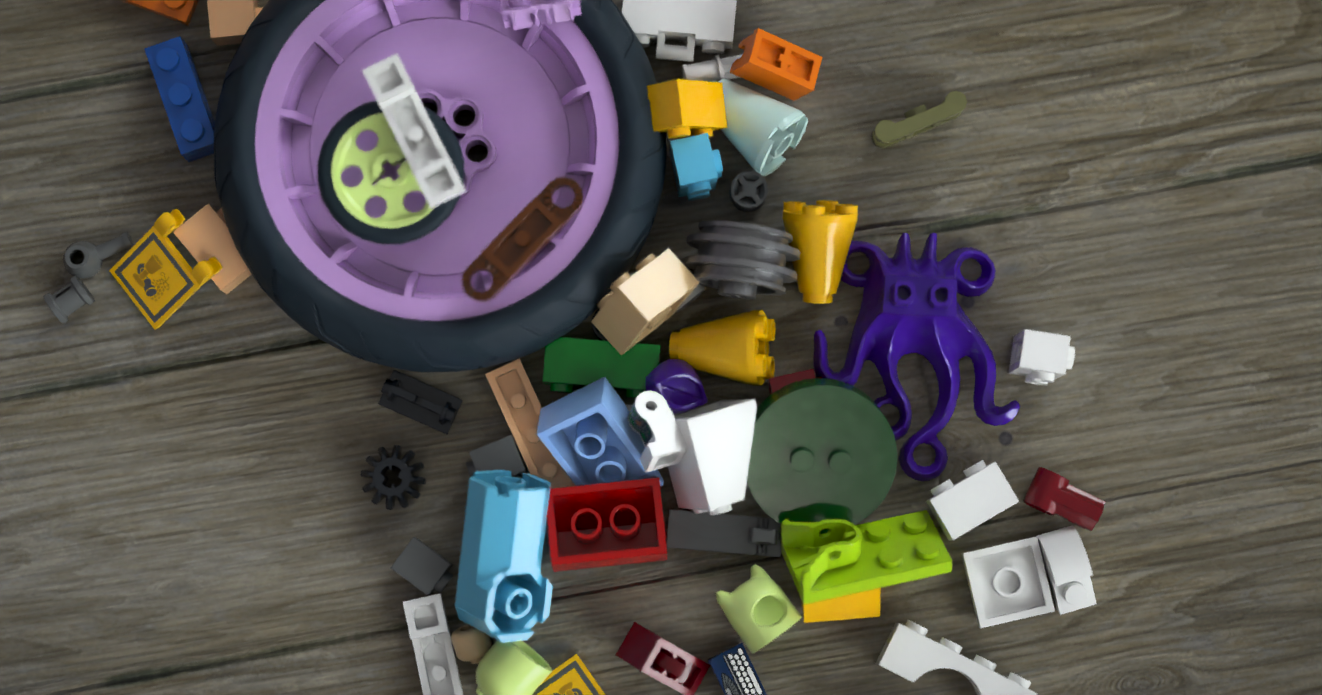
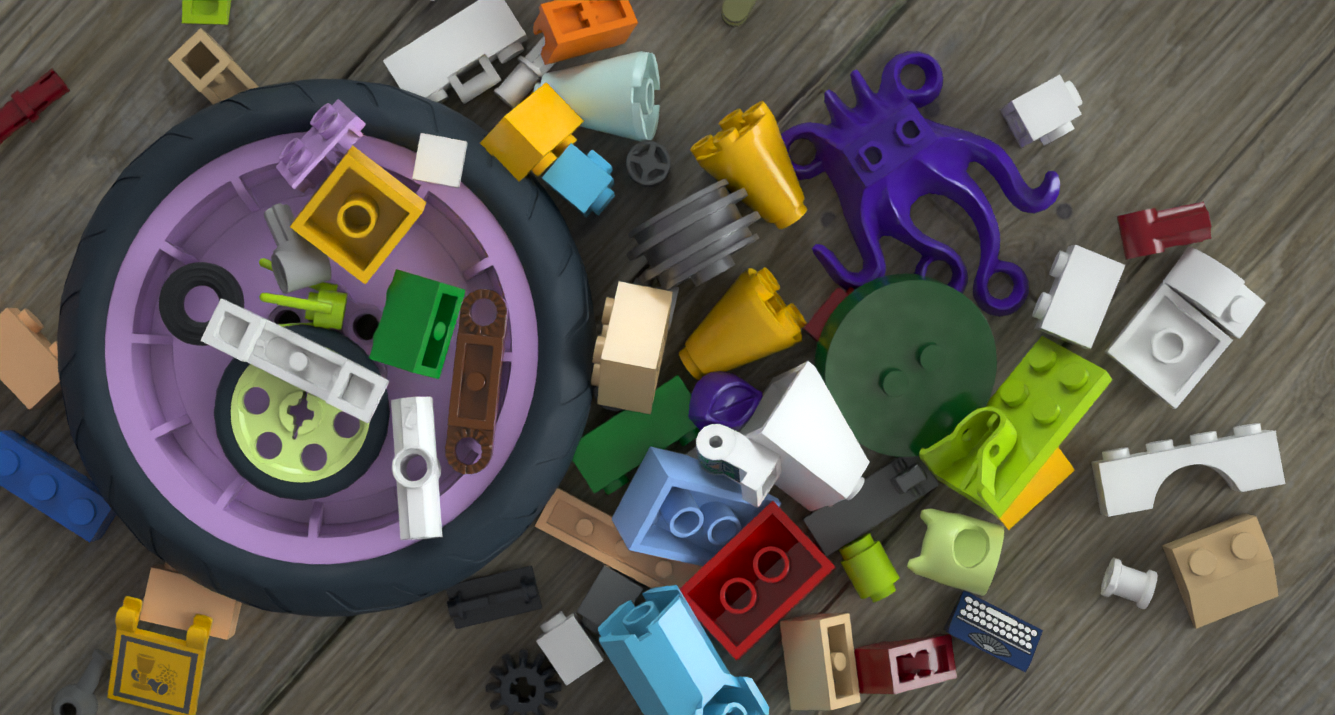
camera: 30 degrees left, 5 degrees up
none -> black tyre [159,262,244,346]
none -> lime plant [259,258,348,330]
none -> light grey axle [264,203,331,294]
none -> yellow brick [290,145,426,285]
none -> green brick [369,269,466,379]
none -> white piece [391,397,443,540]
none -> white tile [412,133,468,188]
none -> white brick [536,611,605,686]
none -> tan brick [780,613,861,710]
none -> lime brick [839,533,900,603]

